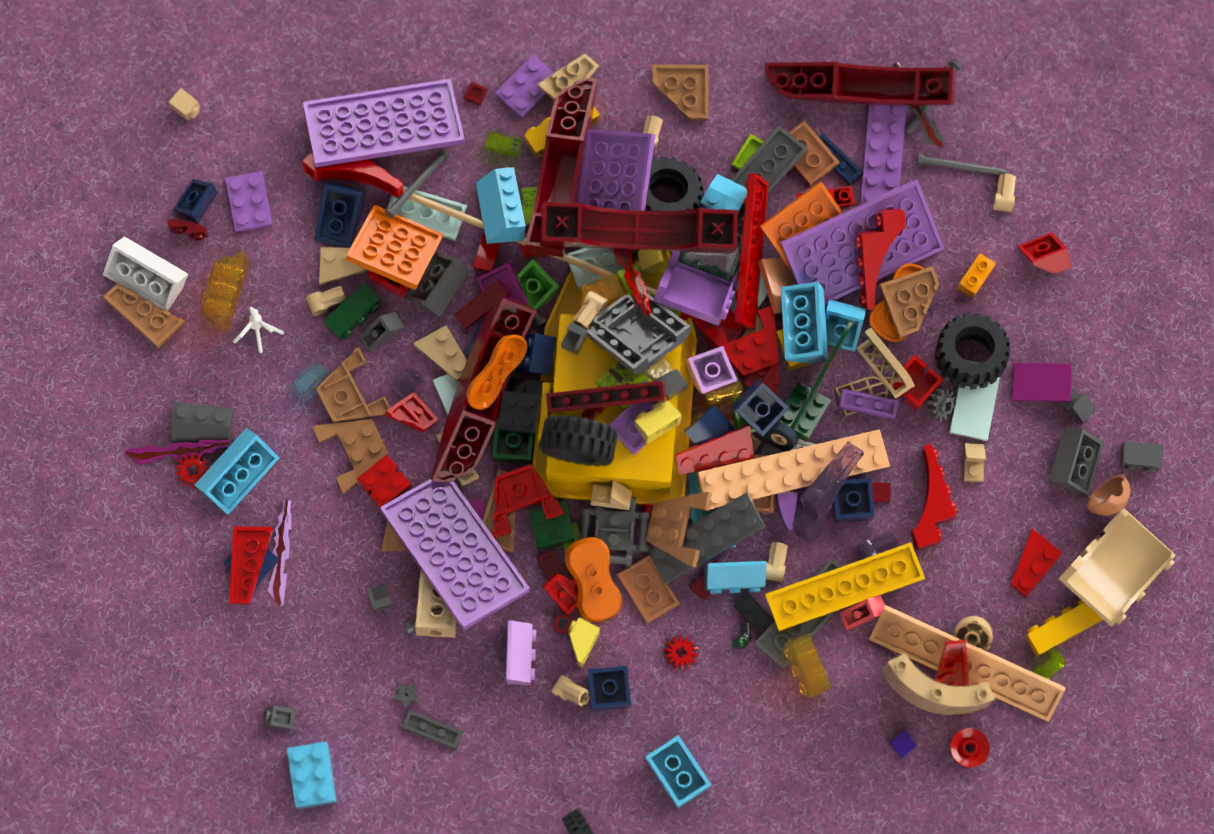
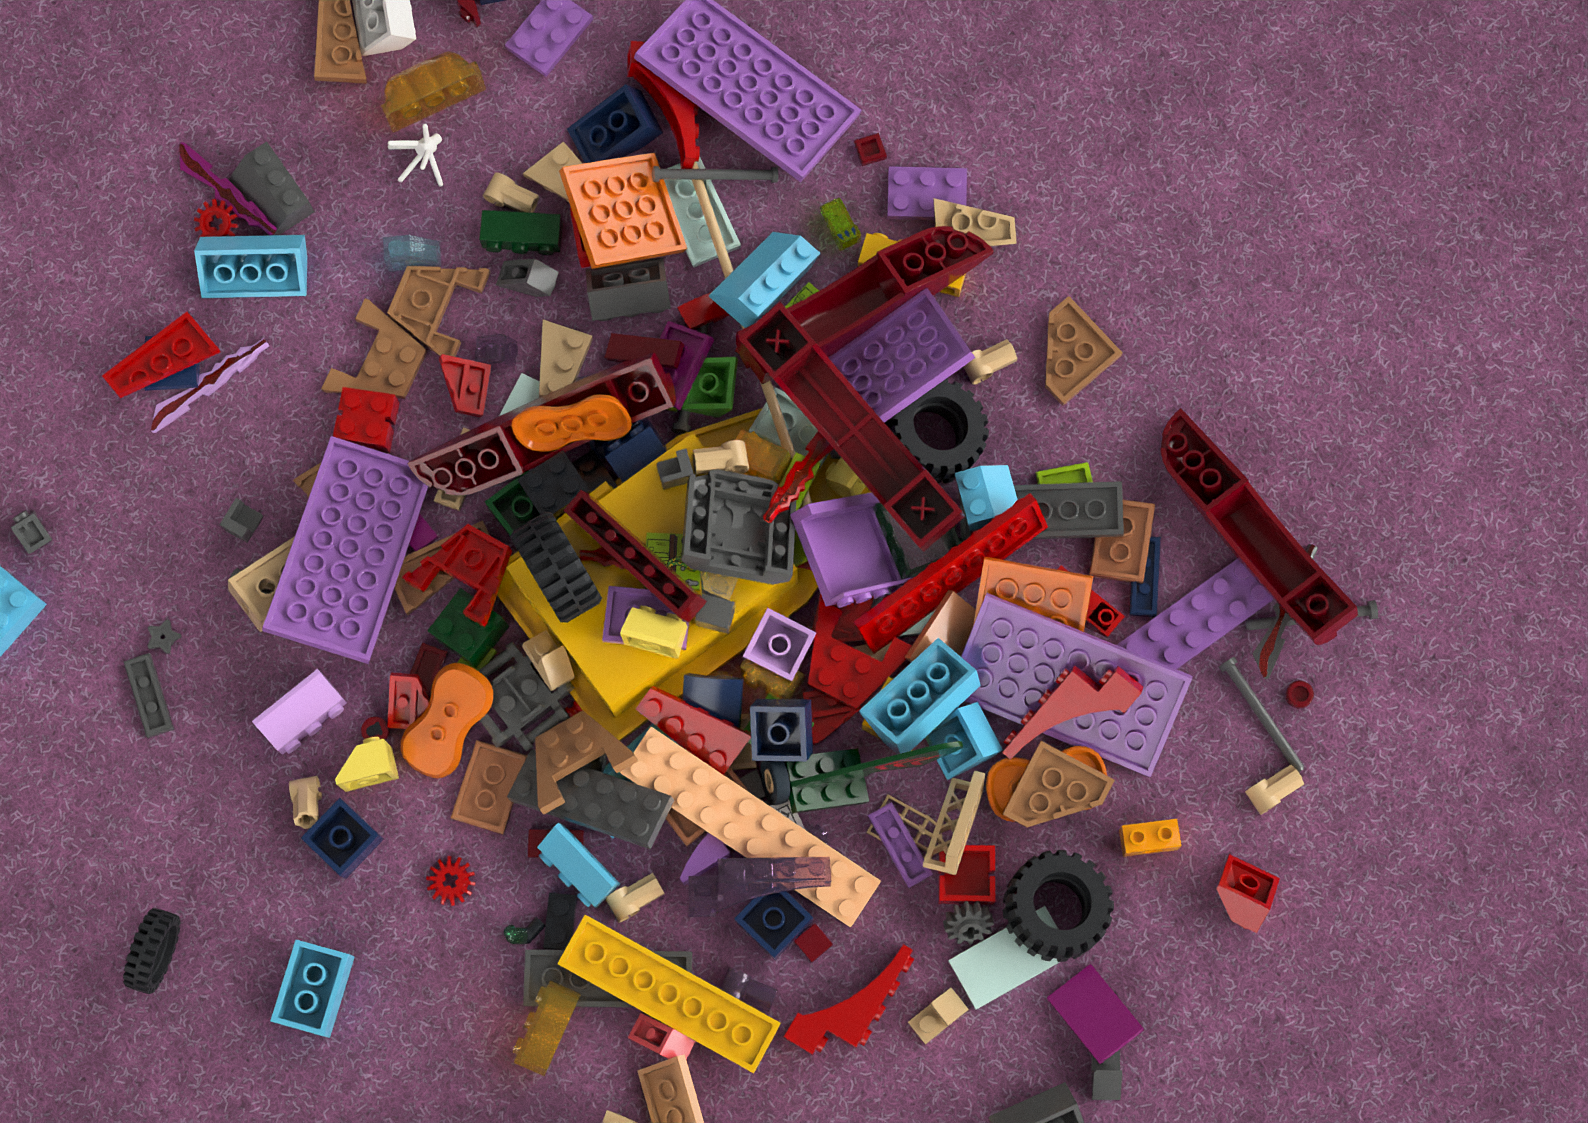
camera: 55 degrees right, 0 degrees up
none -> dark red tile [1285,680,1314,709]

